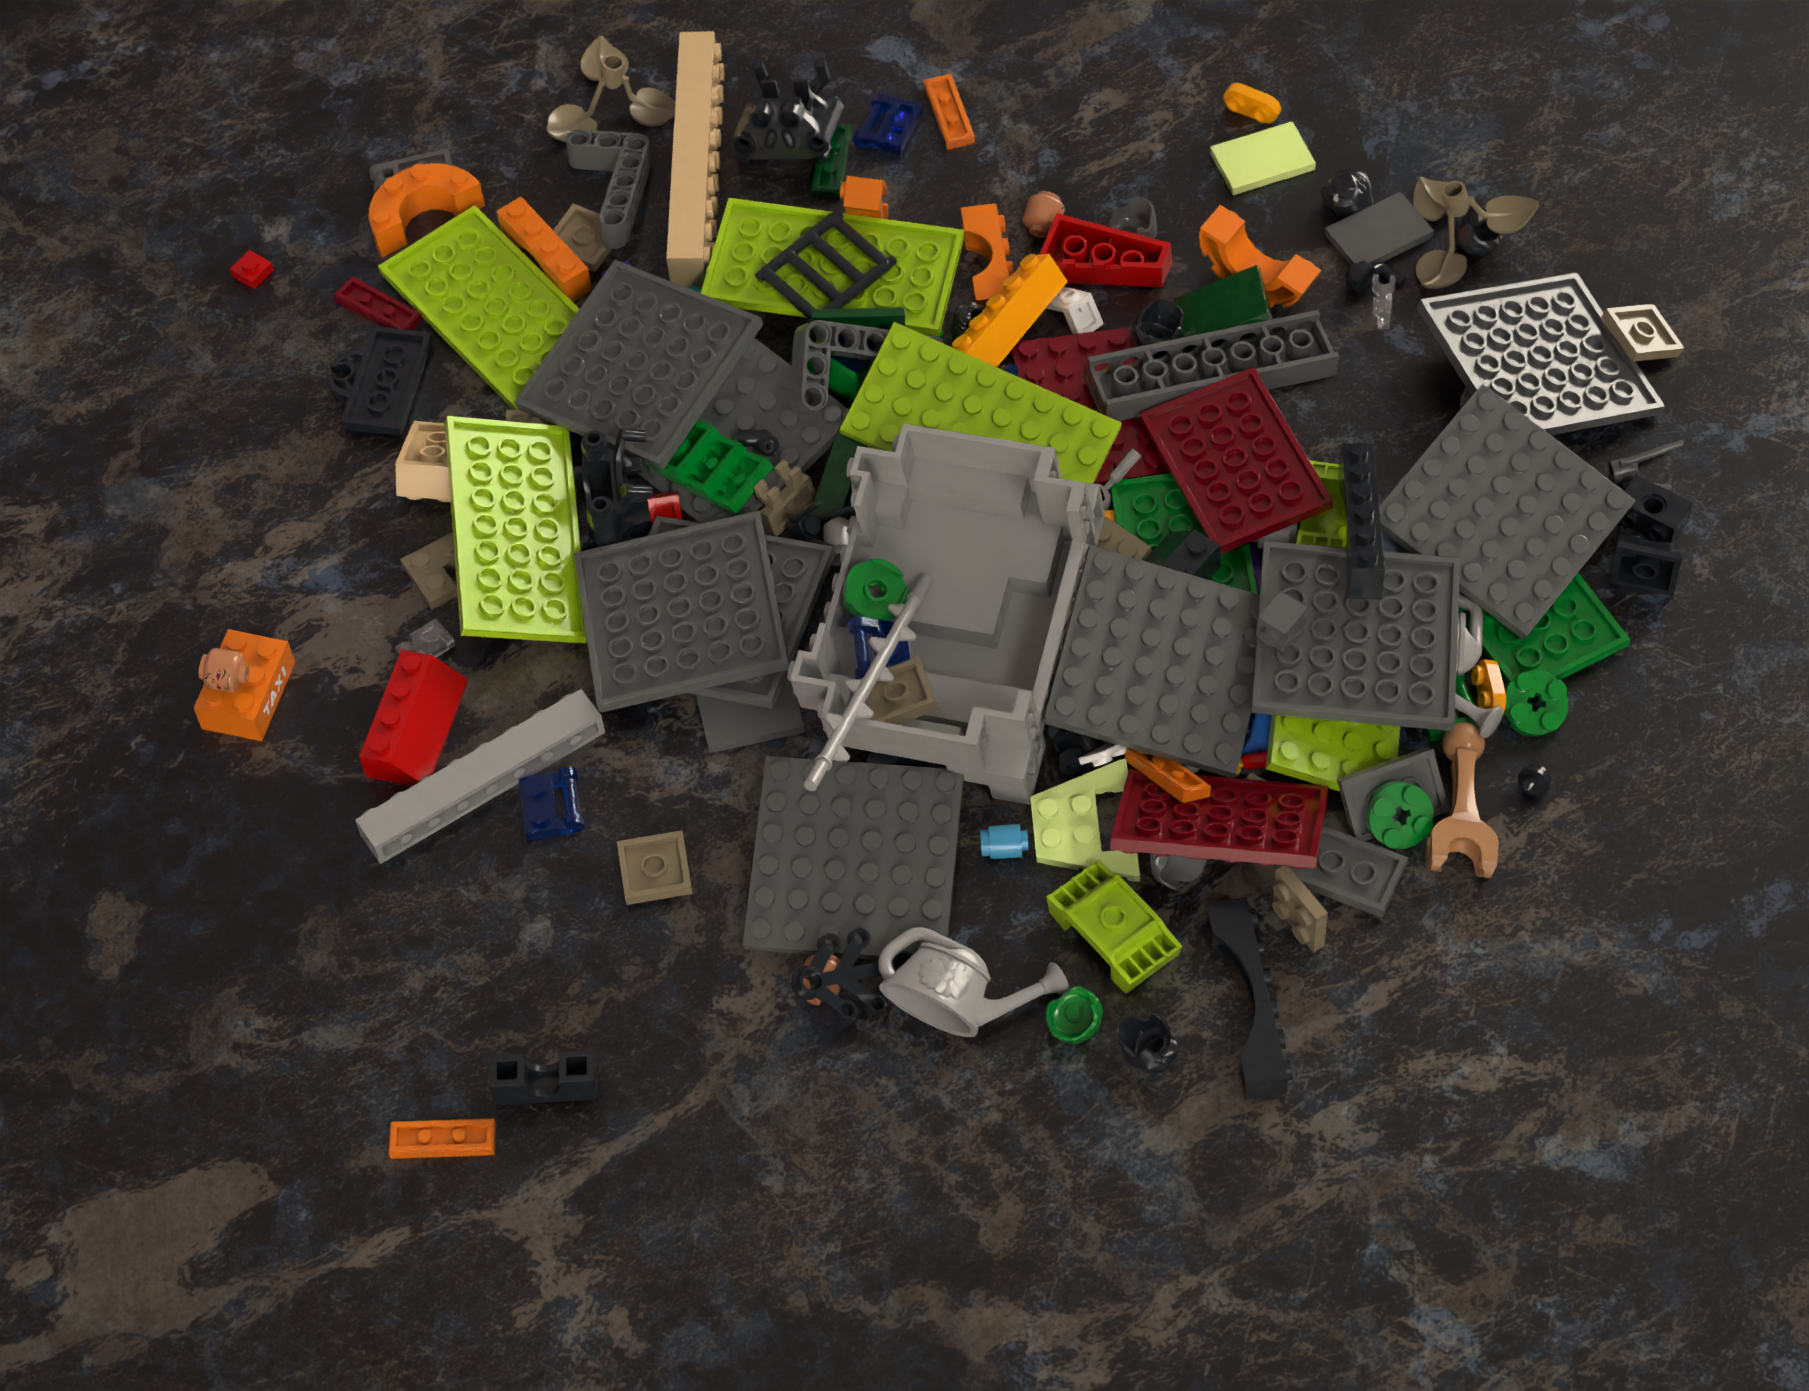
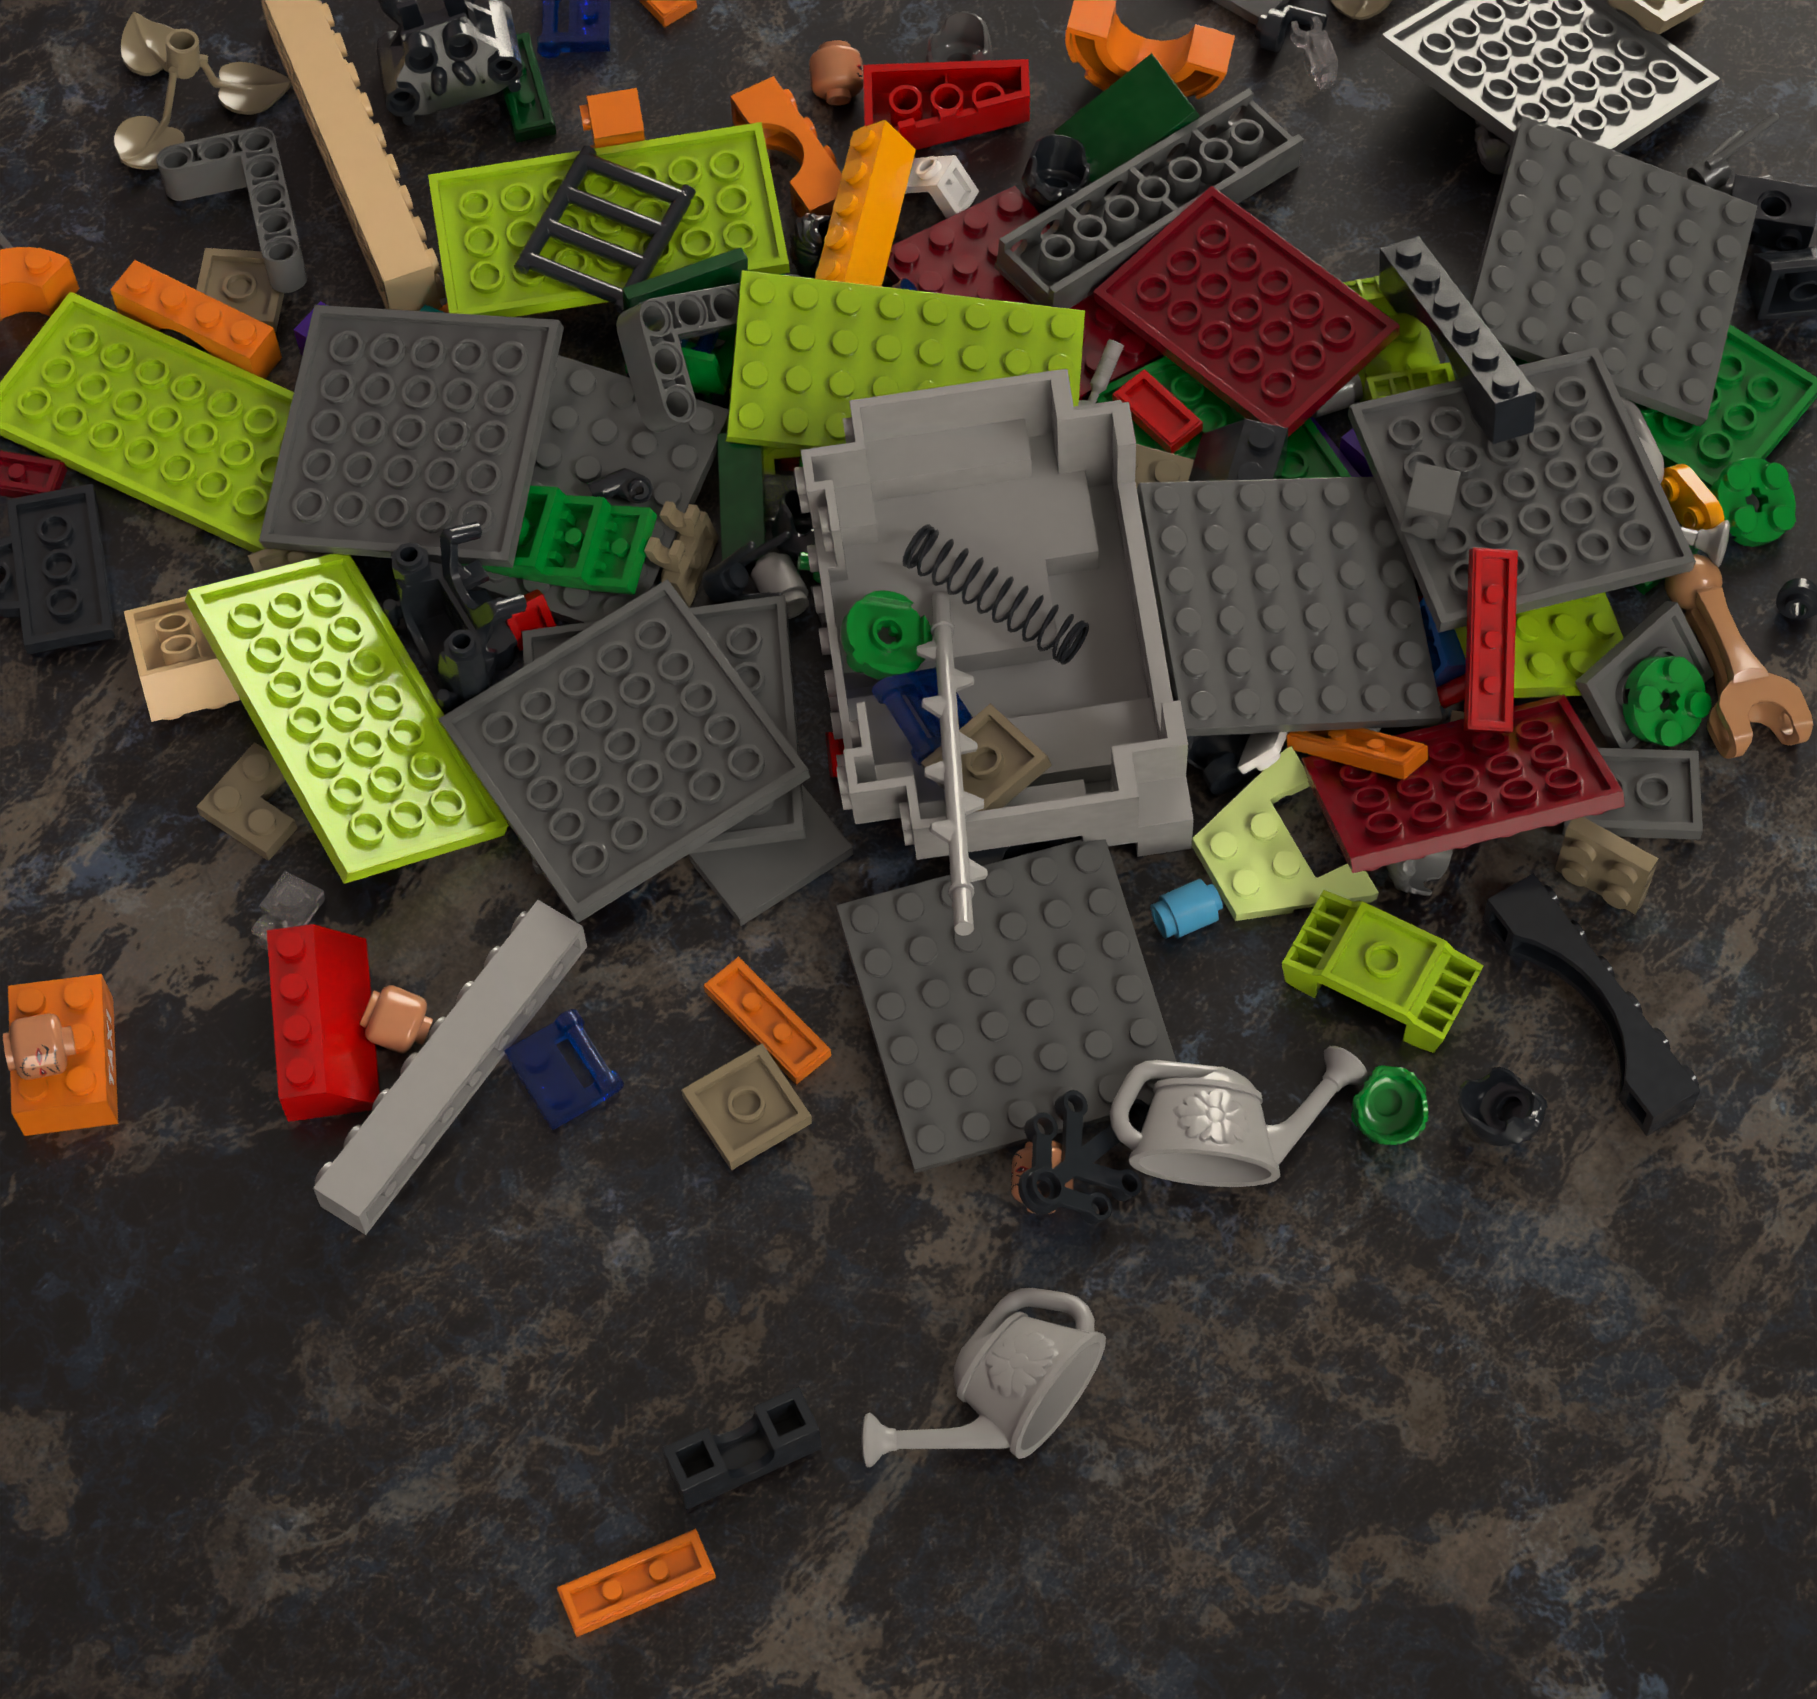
camera: 25 degrees left, 5 degrees up
none -> nougat head [360,985,433,1054]
none -> orange tile [704,956,831,1085]
none -> light grey piece [861,1288,1106,1468]
none -> black piece [902,524,1089,665]
none -> red tile [1112,369,1203,454]
none -> red tile [1464,547,1518,734]

